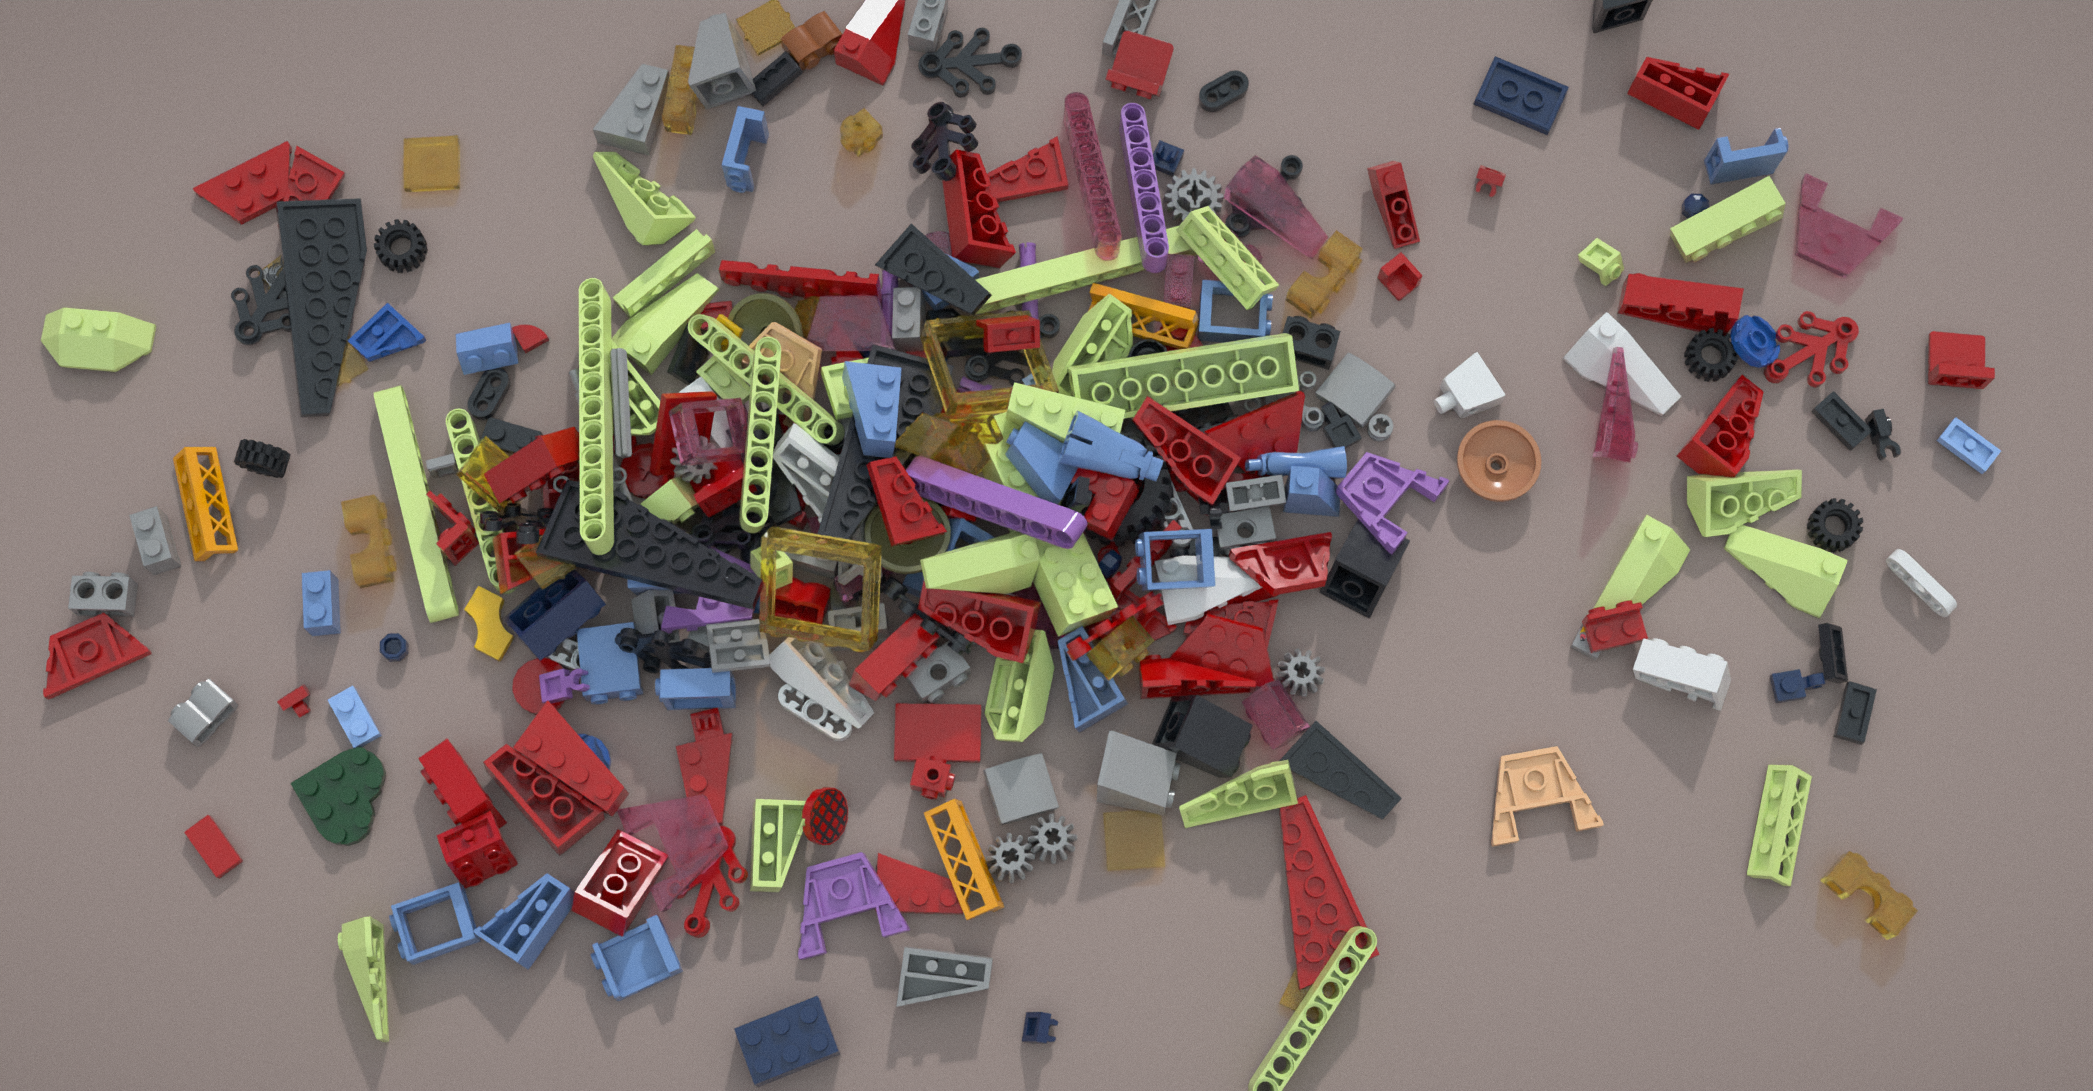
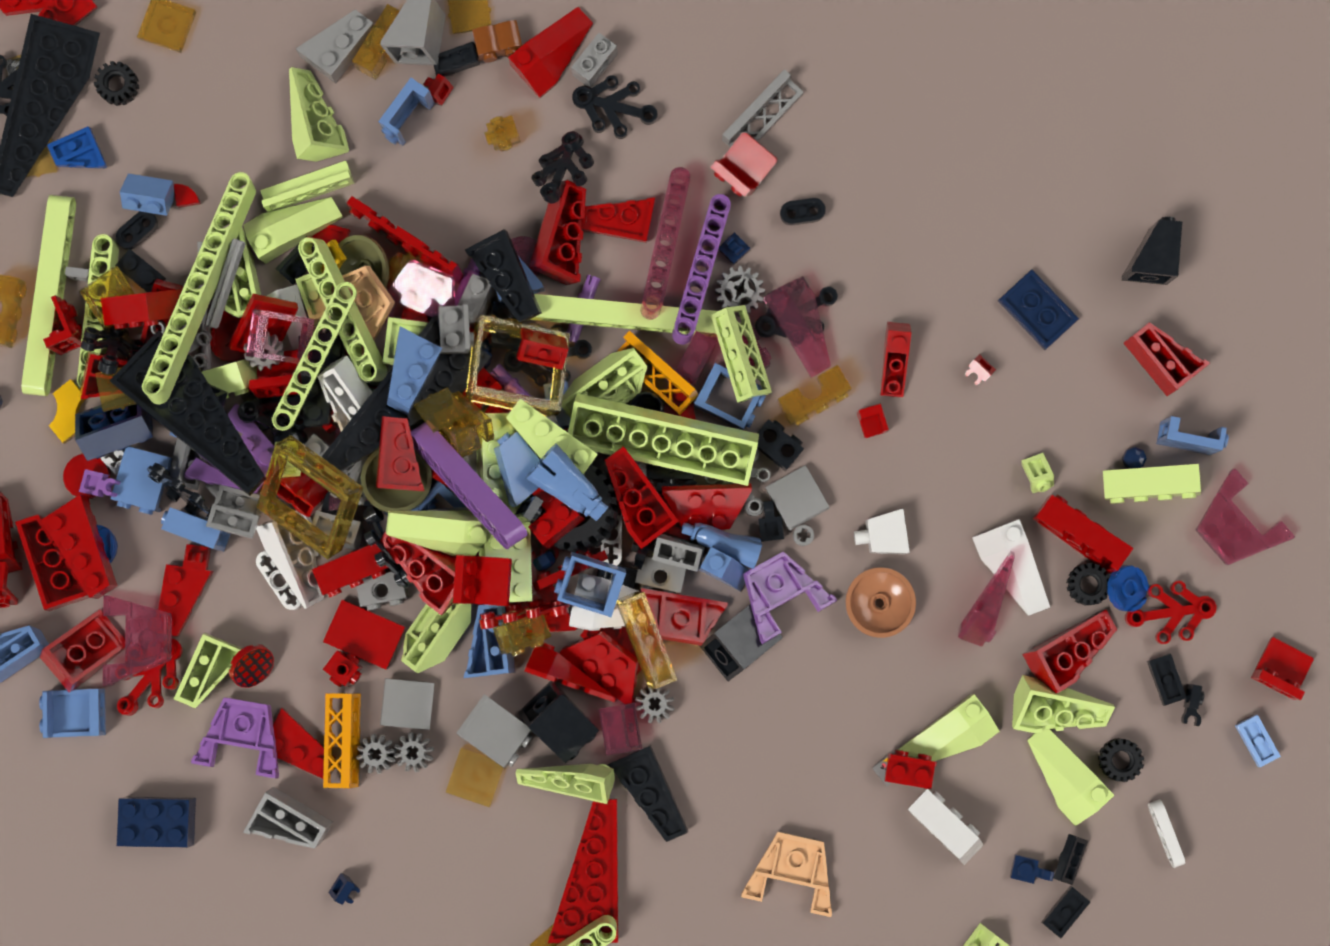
camera: 30 degrees right, 10 degrees up
none -> red tile [423,74,454,106]
none -> light grey bracket [438,303,474,354]
none -> red bracket [453,555,512,606]
none -> clear yellow brick [616,591,678,689]

